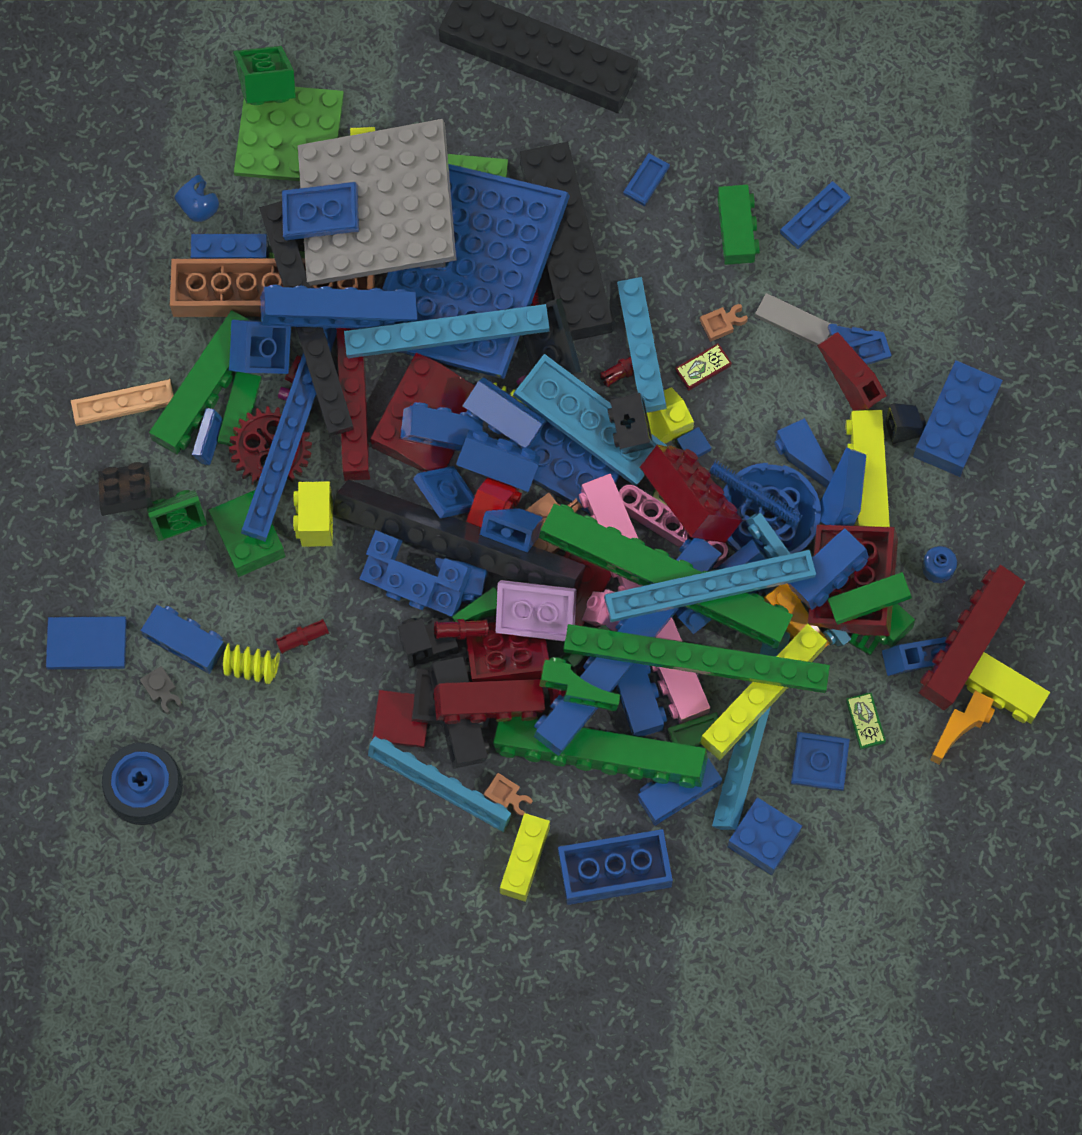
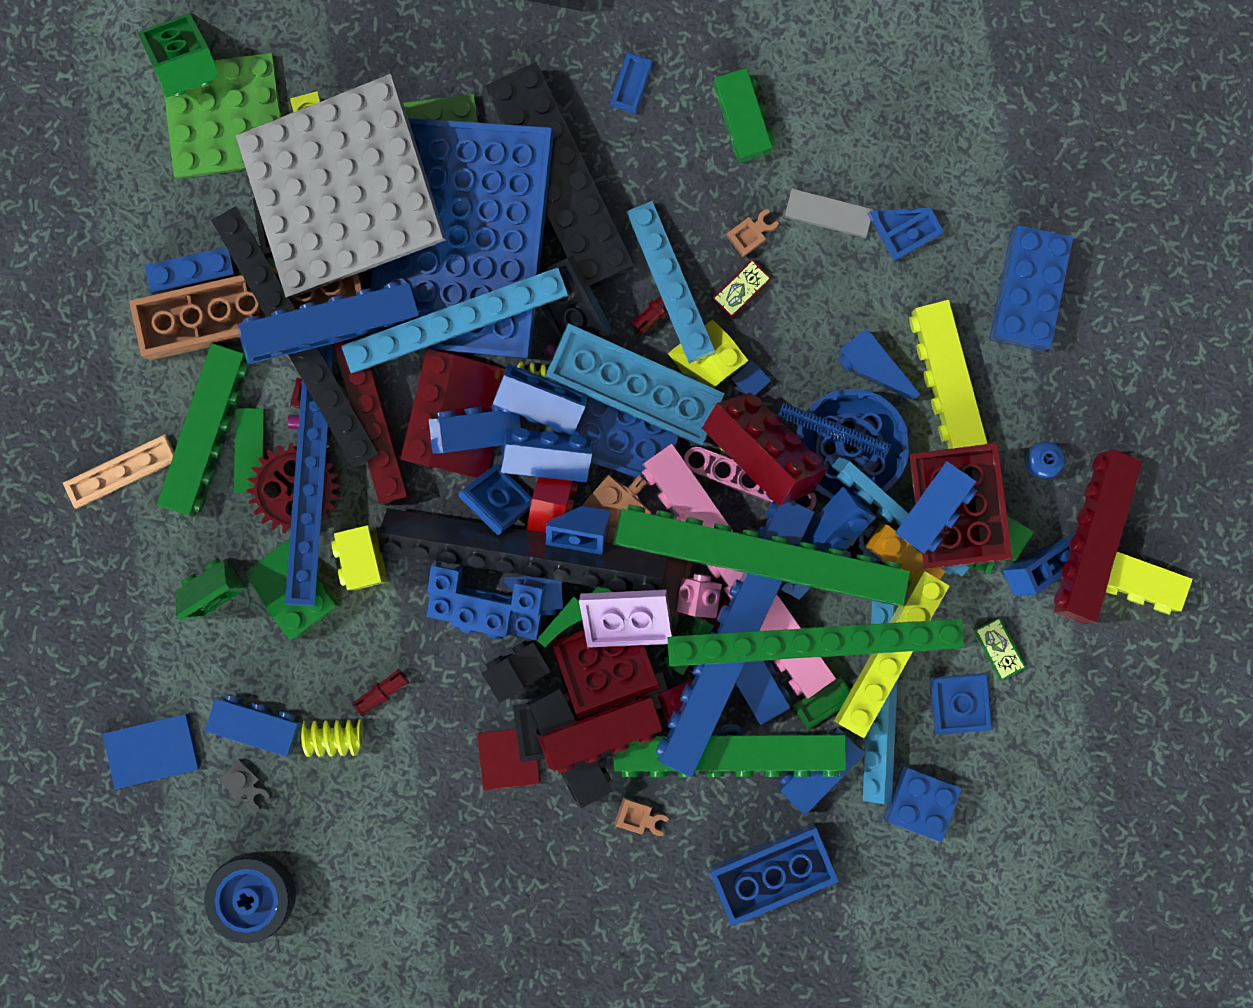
camera: 15 degrees left, 15 degrees up
black plate [98,462,153,516] -> none
blue helmet [174,175,219,222] -> none
blue tile [192,408,223,466] -> none
blue brick [229,320,291,374] -> none
blue tile [282,182,359,240] -> none
dark azure plate [368,736,511,832] -> none
dark red pin [434,619,488,640] -> none
neon yellow brick [500,813,550,902] -> none
green slope [539,658,620,711] -> none
dark azure plate [604,550,816,622] -> none
black brick [608,393,654,454] -> none
blue plate [780,181,851,249] -> none
dark red slope [817,332,887,411] -> none
blue slope [820,447,866,526] -> none
green tile [828,572,912,625] -> none
black slope [885,403,926,445] -> none
light orange slope [930,691,995,765] -> none

